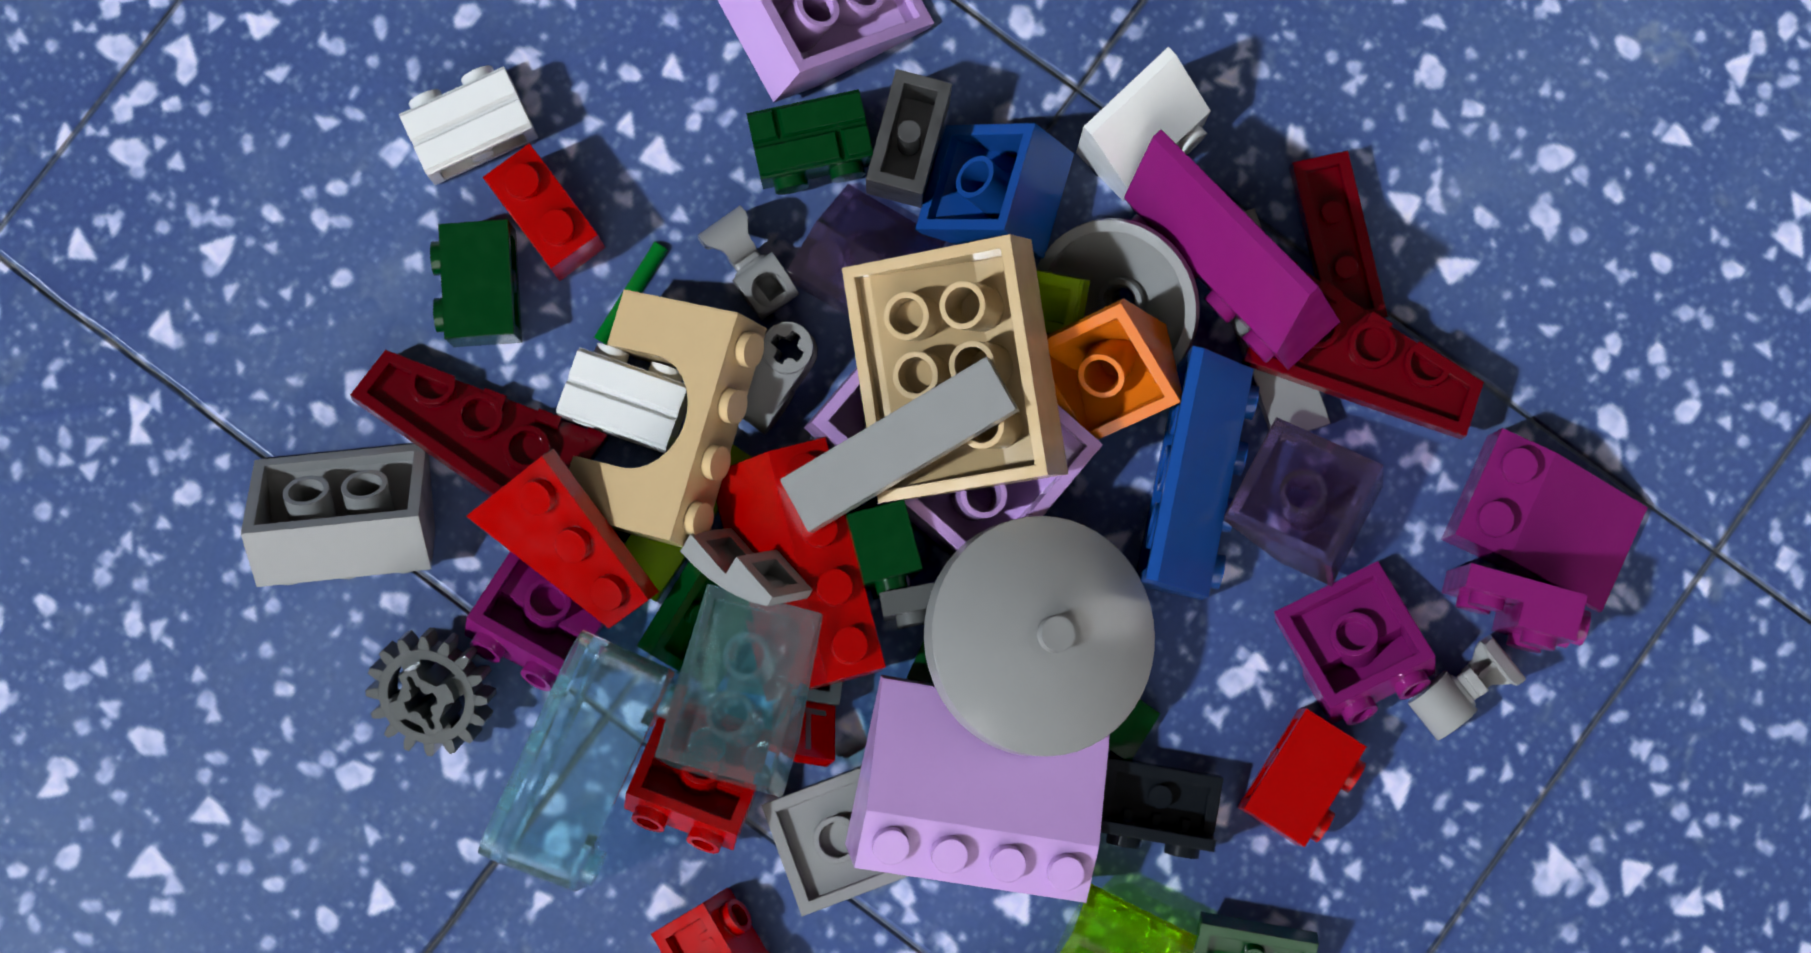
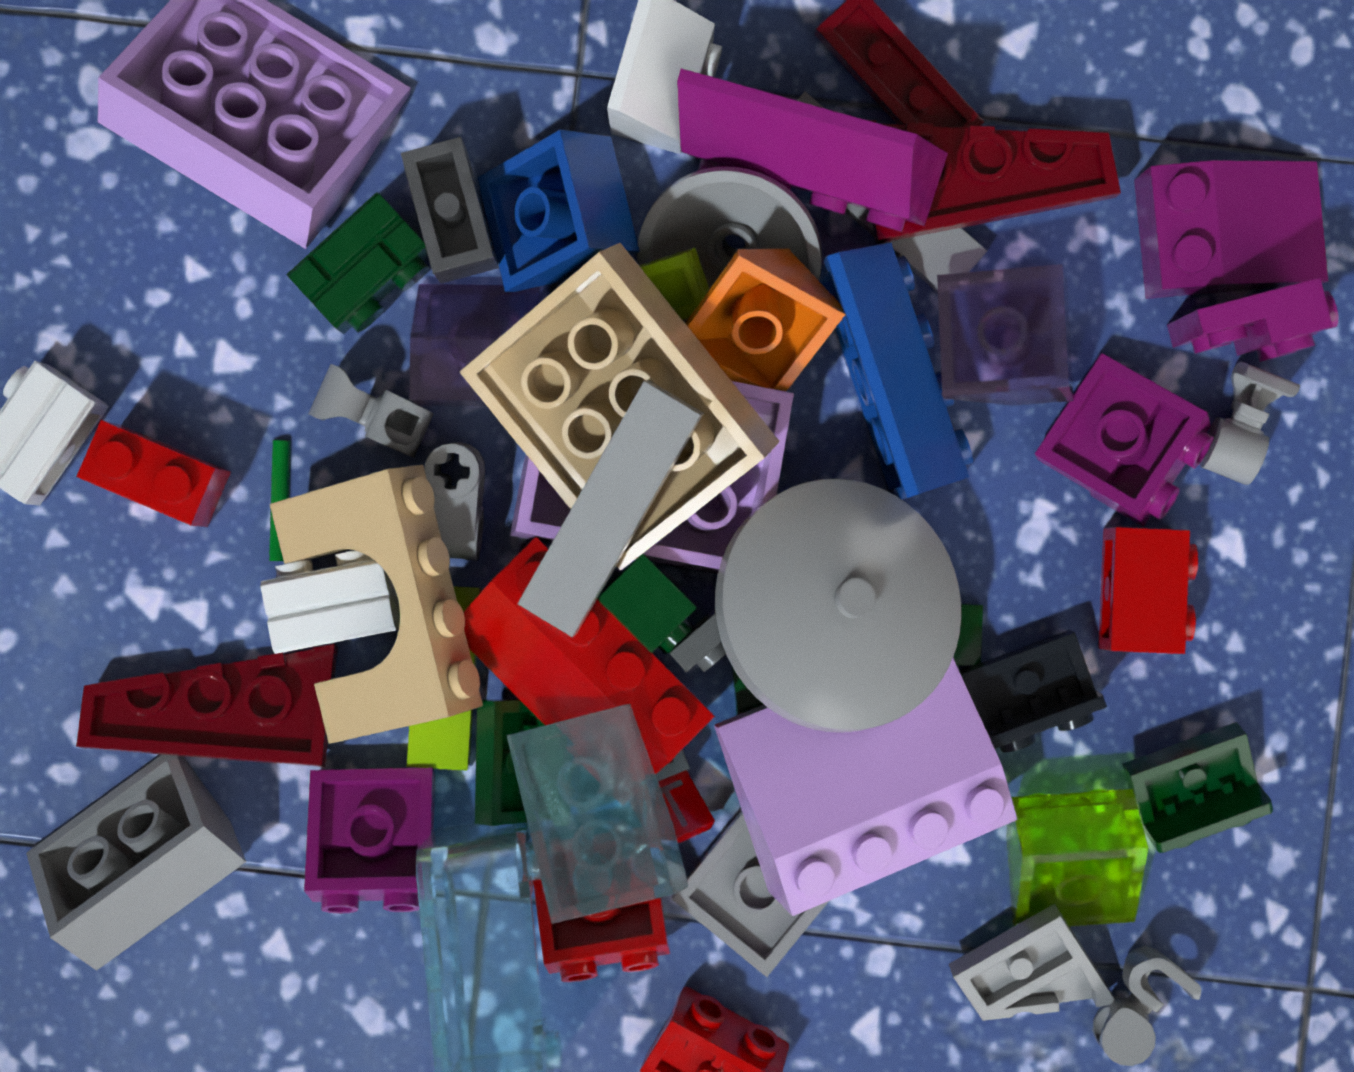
camera: 30 degrees left, 5 degrees up
dark grey gear [365,627,496,756] -> none
dark green brick [430,219,522,347] -> none
red wing [466,449,659,629] -> none
light grey slope [680,527,813,606] -> none

